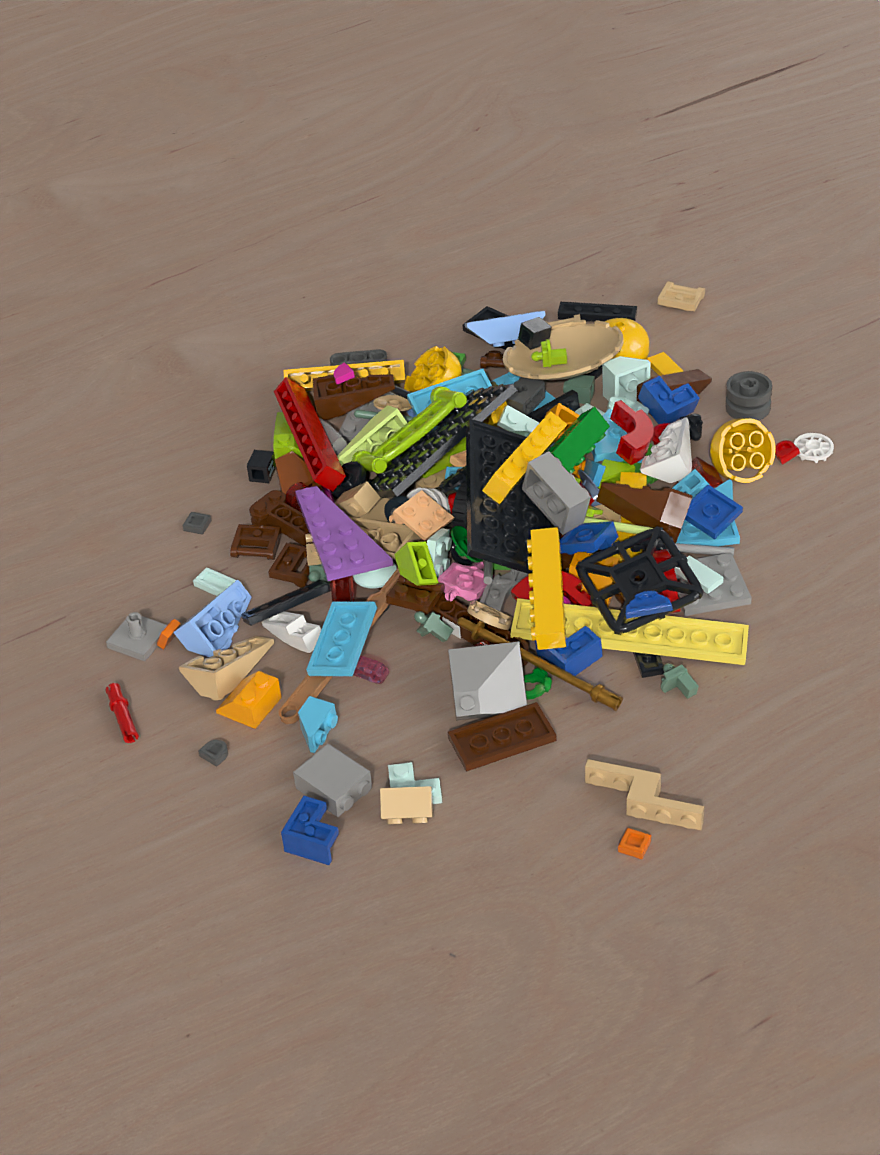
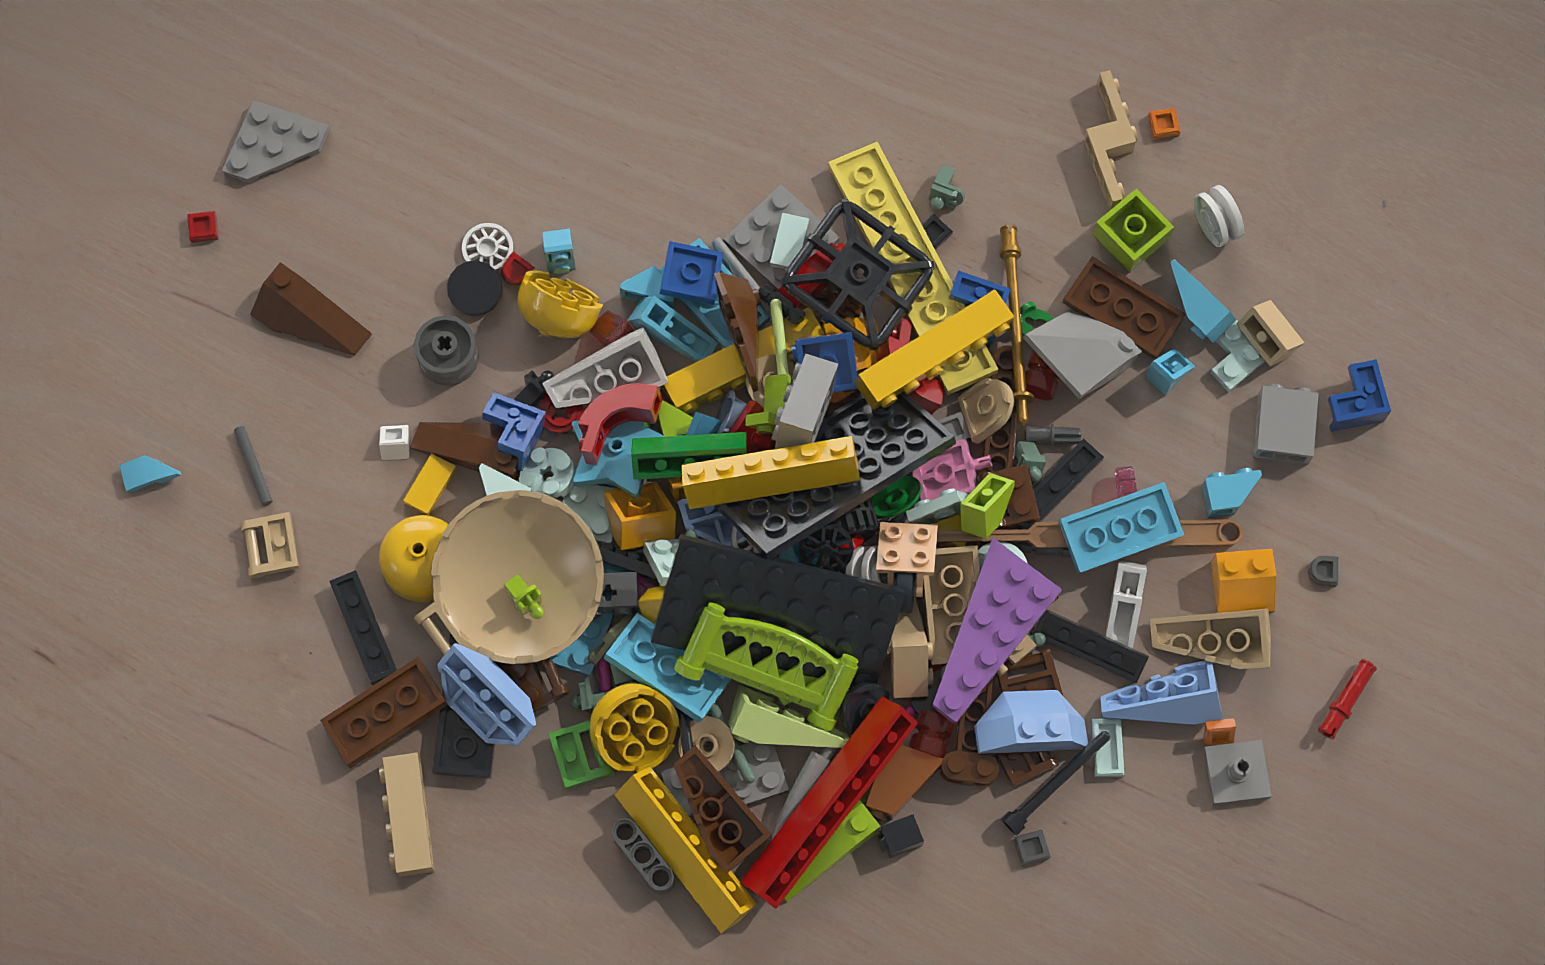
camera: 130 degrees left, 30 degrees up
dark pink tile [334,363,355,384] -> none
black brick [518,317,552,350] -> none
blue tile [626,591,673,619] -> none
none -> medium azure slope [119,455,182,493]
none -> dark grey bar [234,426,273,506]
none -> reddish brown wedge [250,262,372,356]
none -> reddish brown plate [320,657,448,768]
none -> white slope [379,425,410,460]
none -> tan brick [379,752,435,877]
none -> black tile [447,260,503,316]
none -> medium azure slope [542,228,576,274]
none -> light blue wedge [974,690,1088,754]
none -> black piece [1001,731,1110,836]
none -> black plate [1007,438,1104,530]
none -> dark grey axle [1025,424,1081,446]
none -> lime brick [1093,188,1174,272]
none -> medium azure slope [1145,348,1195,396]
none -> medium azure slope [1170,259,1237,343]
none -> white wheel [1193,185,1244,247]

